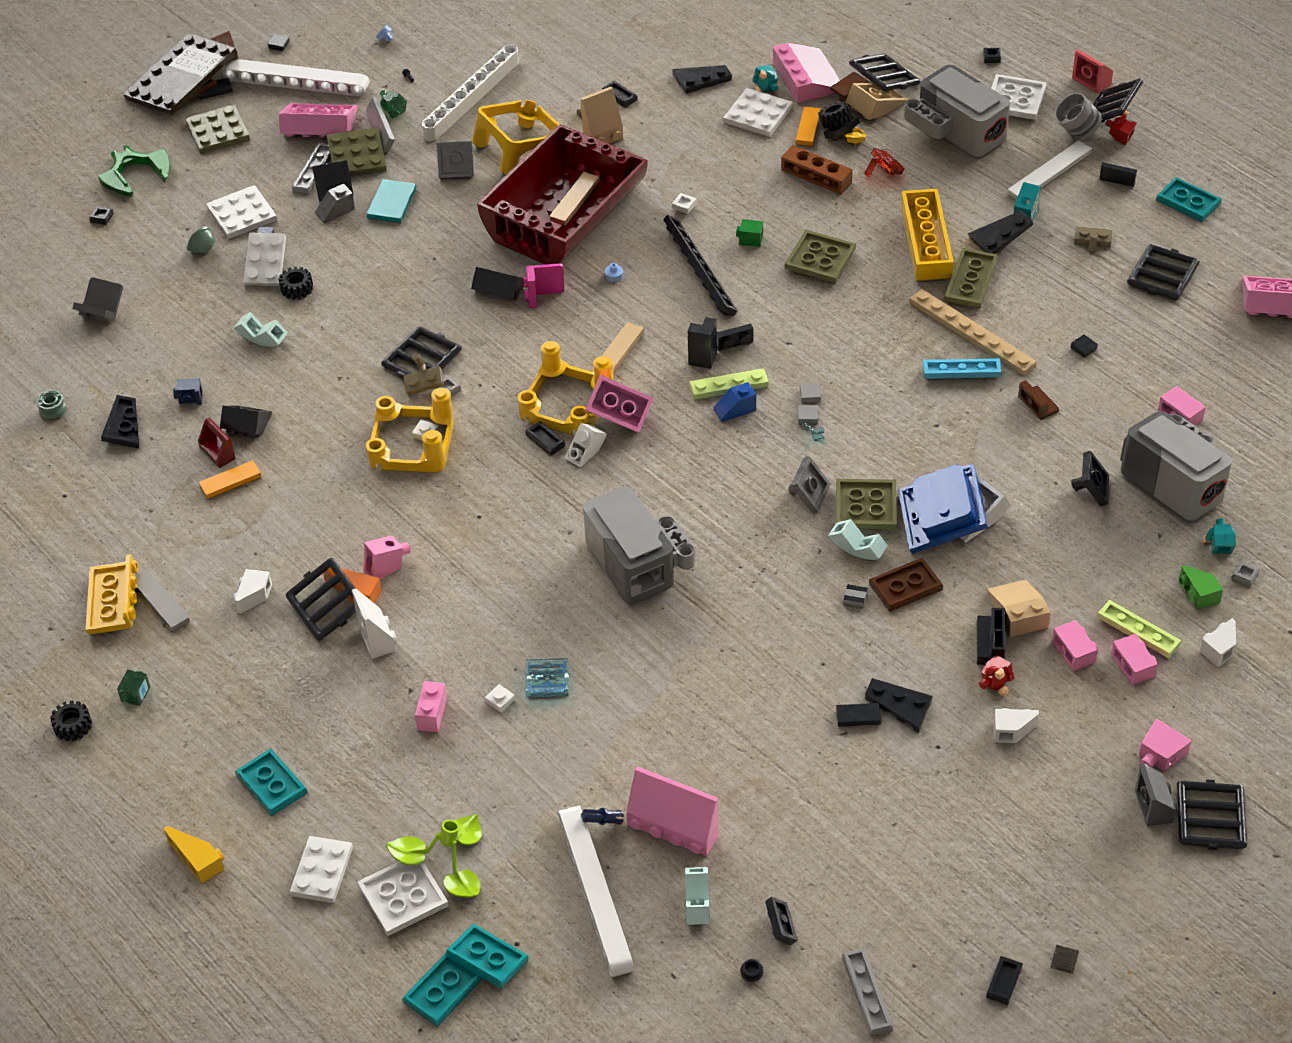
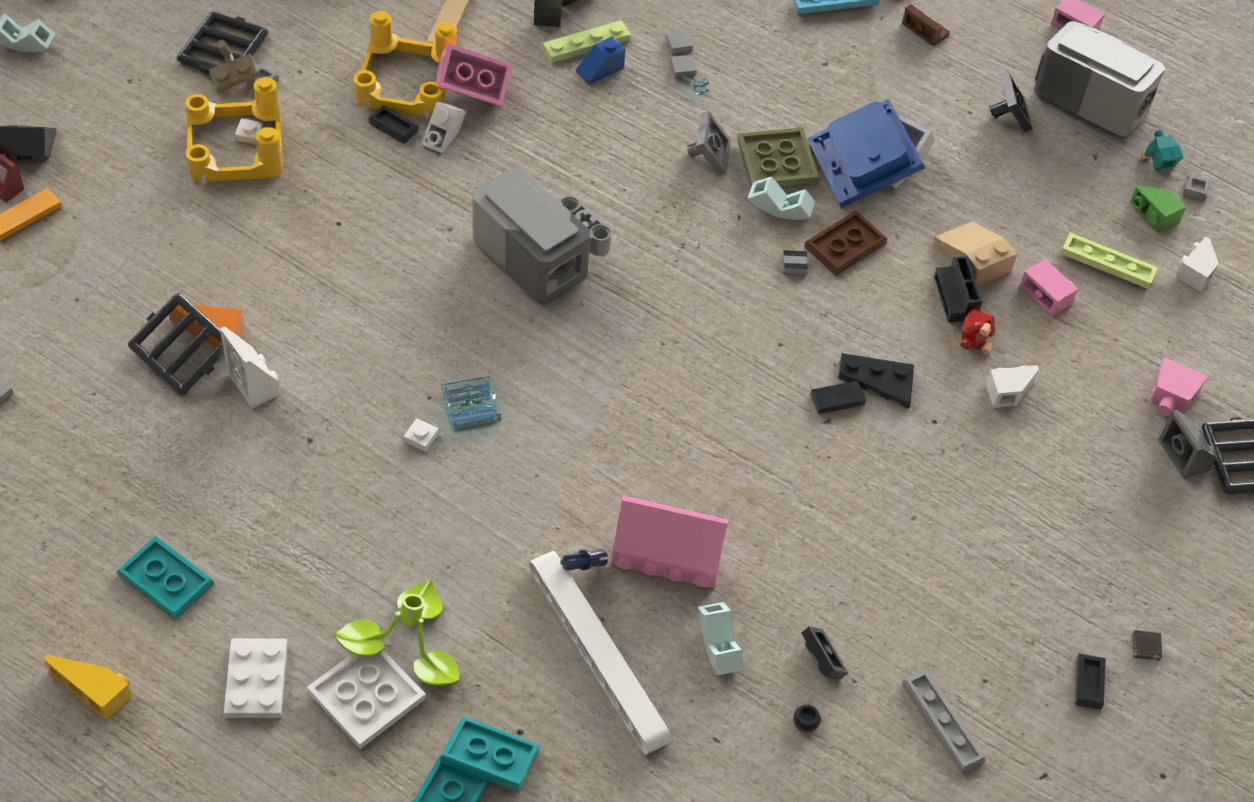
camera: 20 degrees left, 5 degrees up
white slope [233,569,272,614] -> none
bright pink torso [363,536,411,579] -> none
bright pink brick [415,681,447,733] -> none
bright pink brick [1111,634,1158,685] -> none

